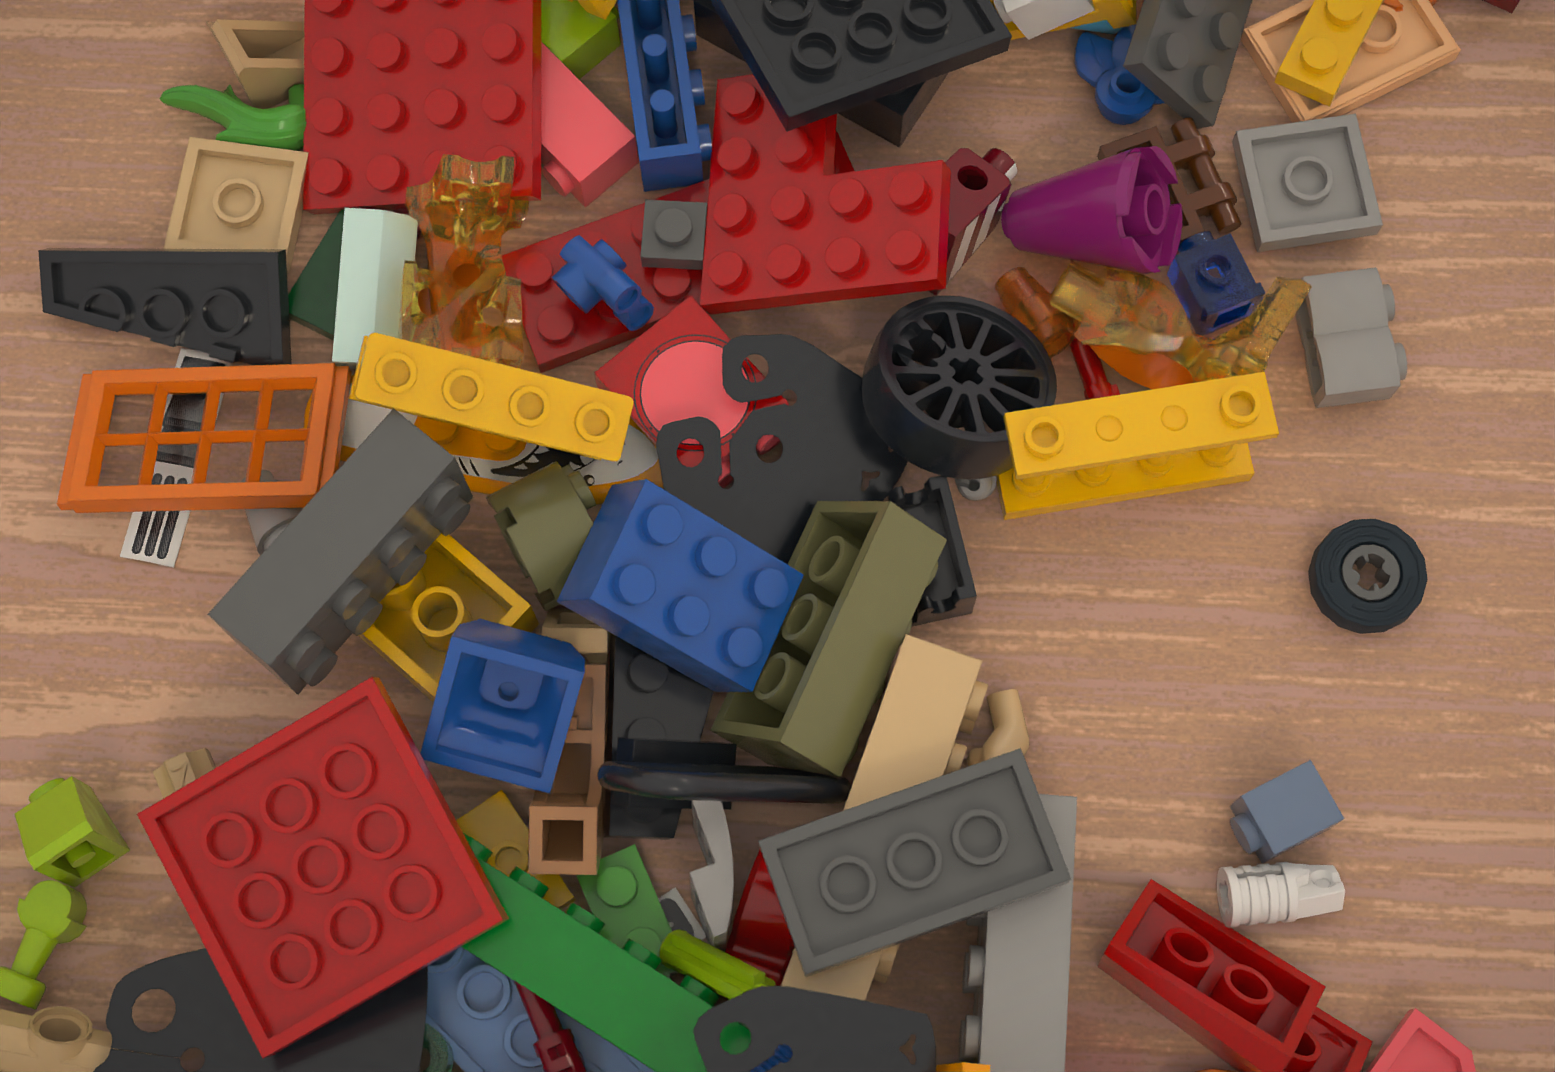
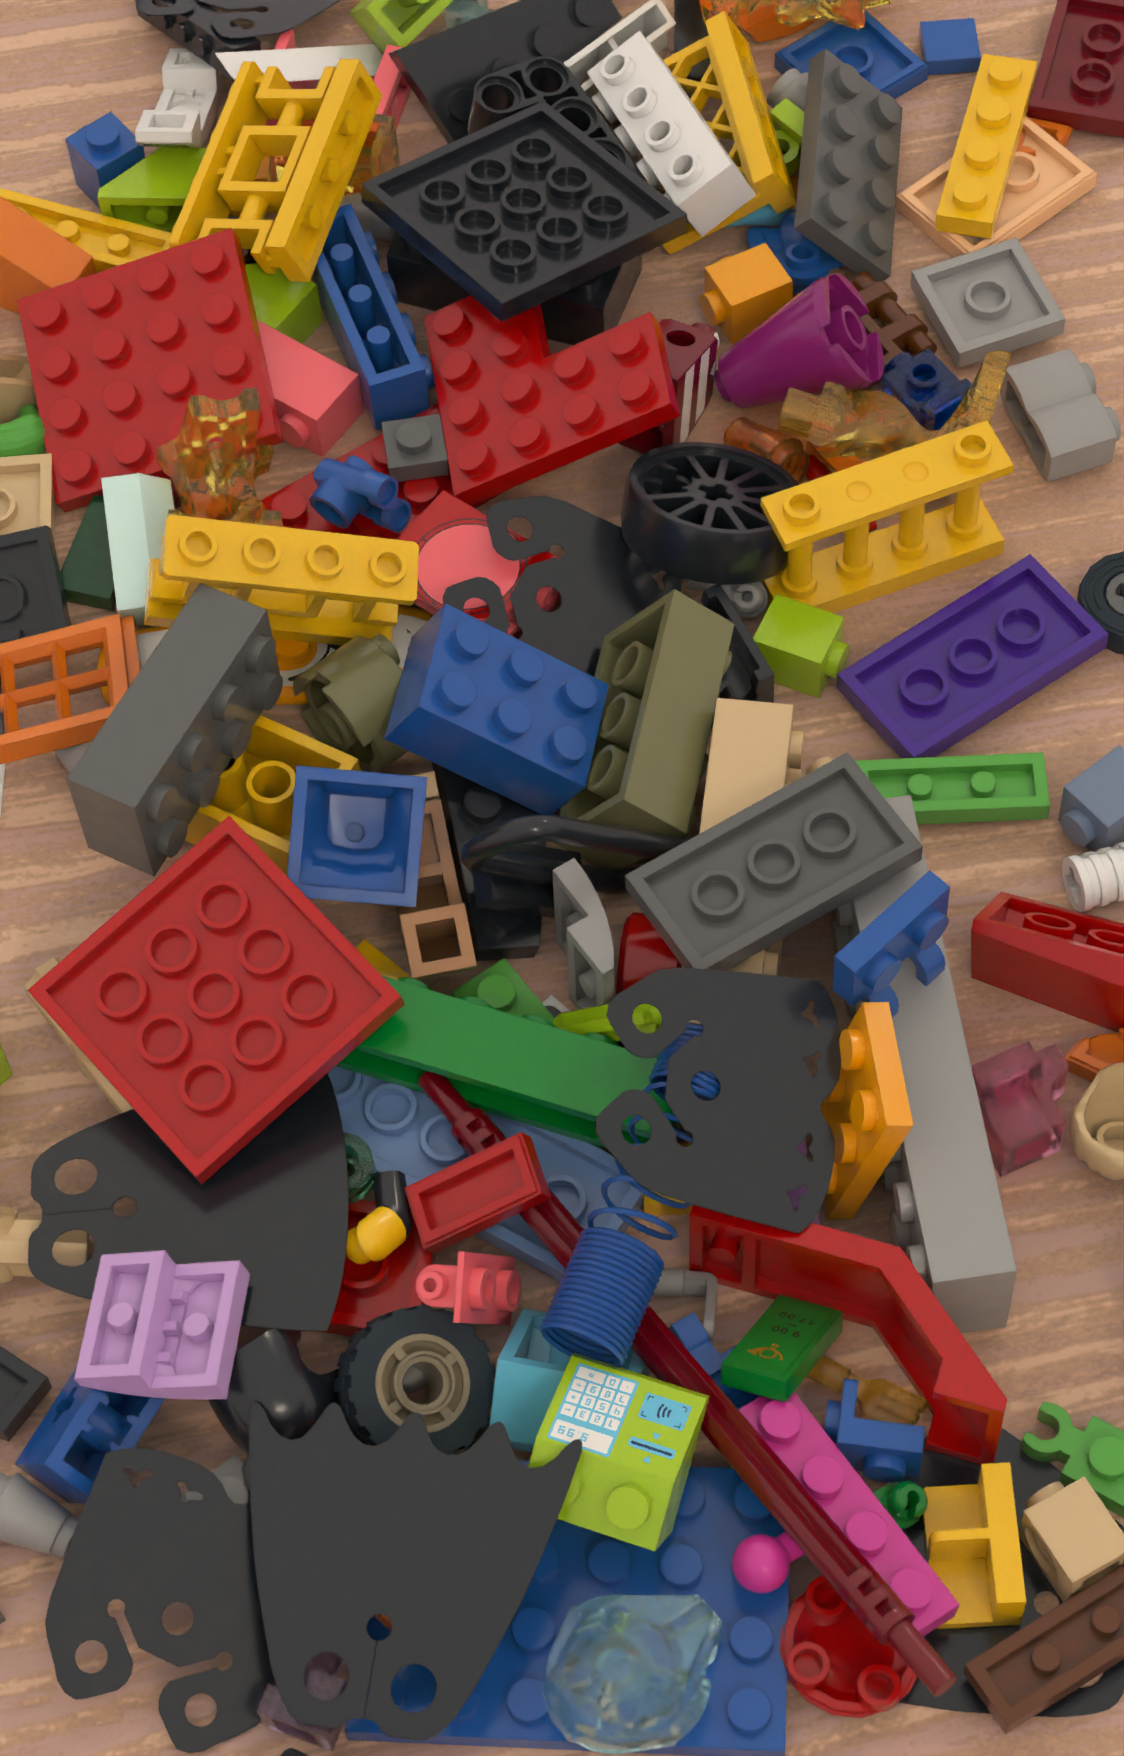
camera: 10 degrees left, 15 degrees down
none -> light orange brick [700,242,793,344]
none -> lime brick [753,594,850,699]
none -> blue plate [832,870,950,1017]
none -> dark purple plate [836,554,1109,758]
none -> bright green plate [855,752,1050,825]

